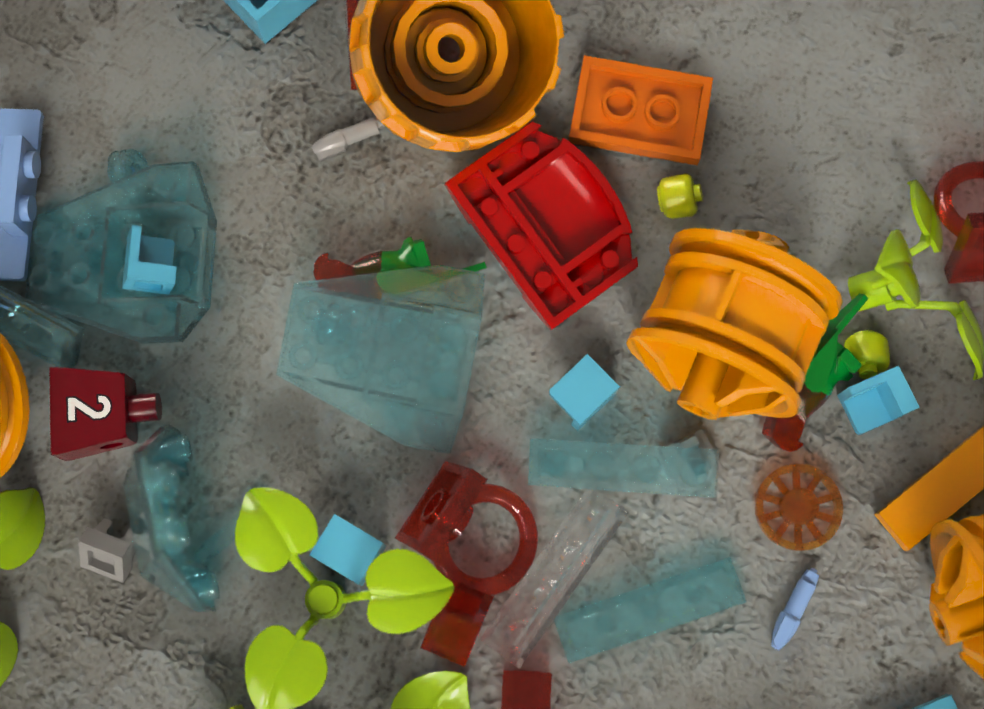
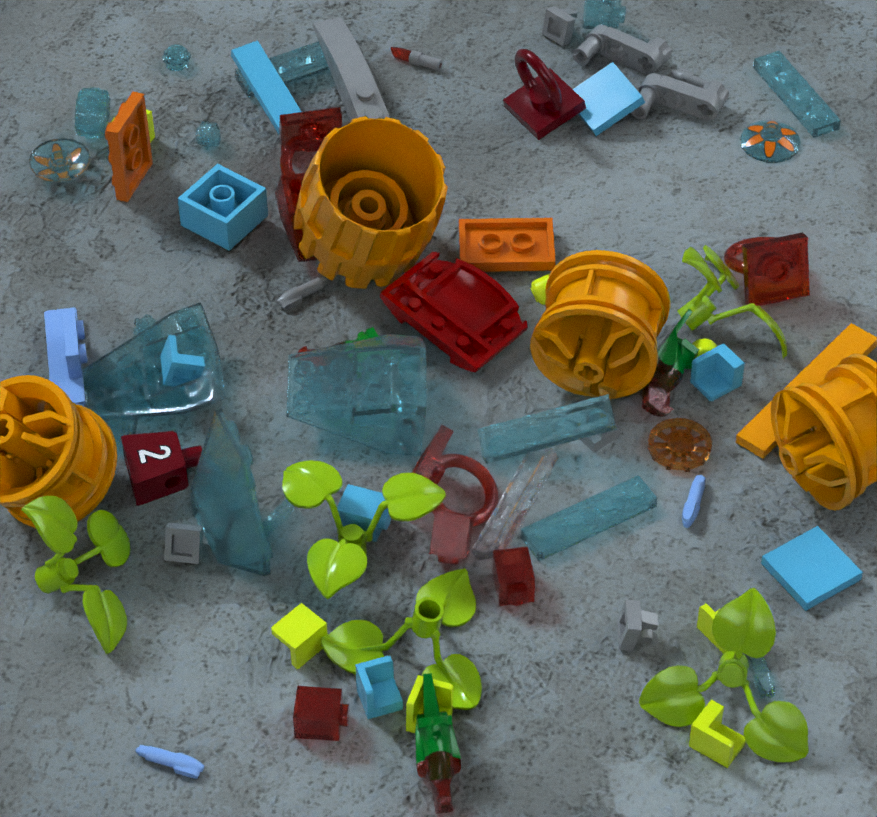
camera: 10 degrees left, 30 degrees down
medium azure panel [549,354,620,431] -> none

